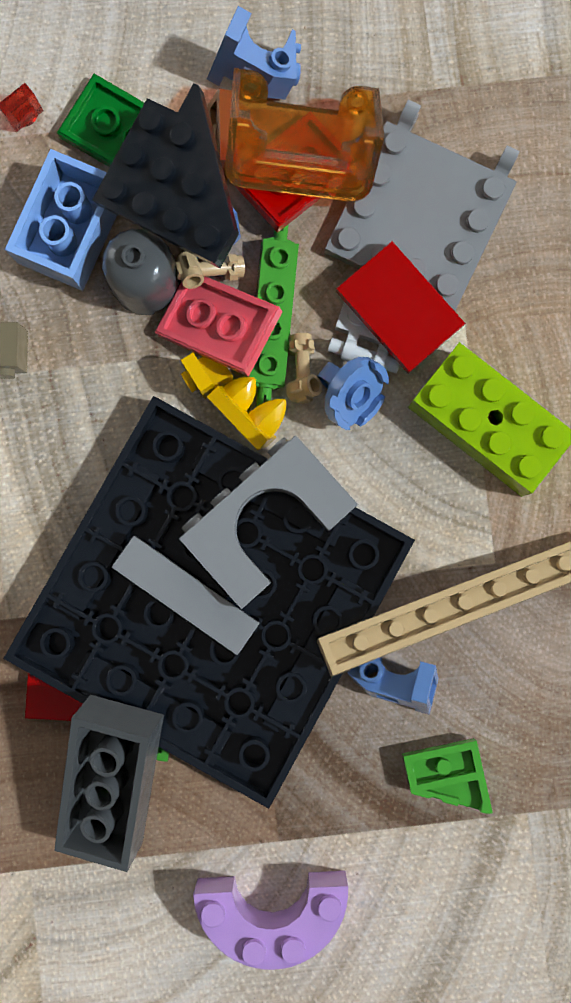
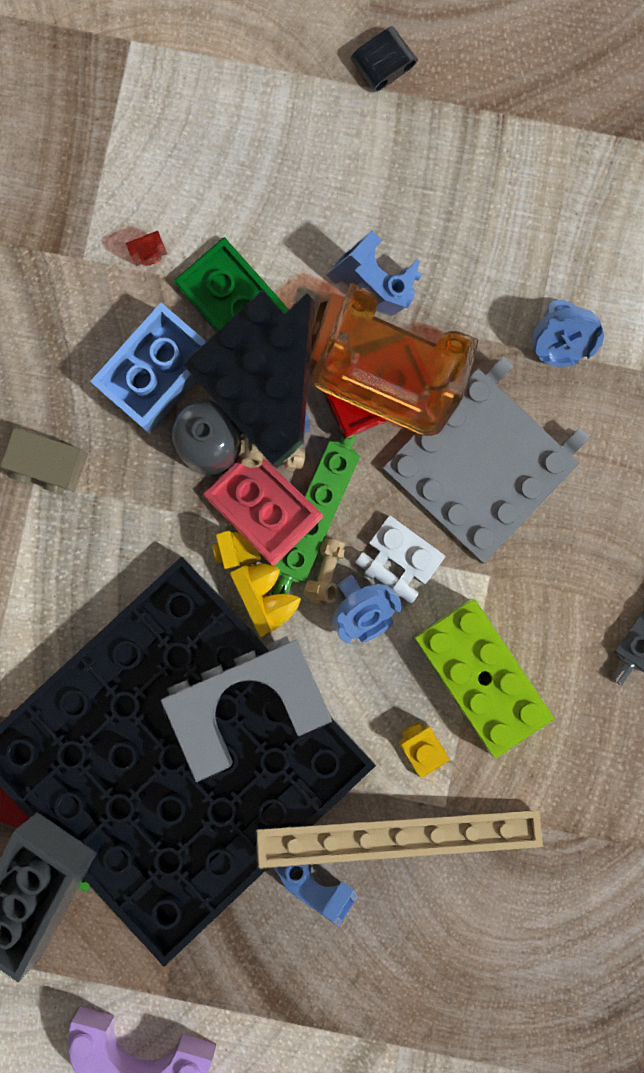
camera: 15 degrees right, 0 degrees up
light grey tile [112,536,259,655] -> none
red tile [336,241,466,374] -> none
bright green wing [402,738,493,814] -> none
none -> yellow bracket [398,722,451,779]
none -> medium blue tile [532,300,604,367]

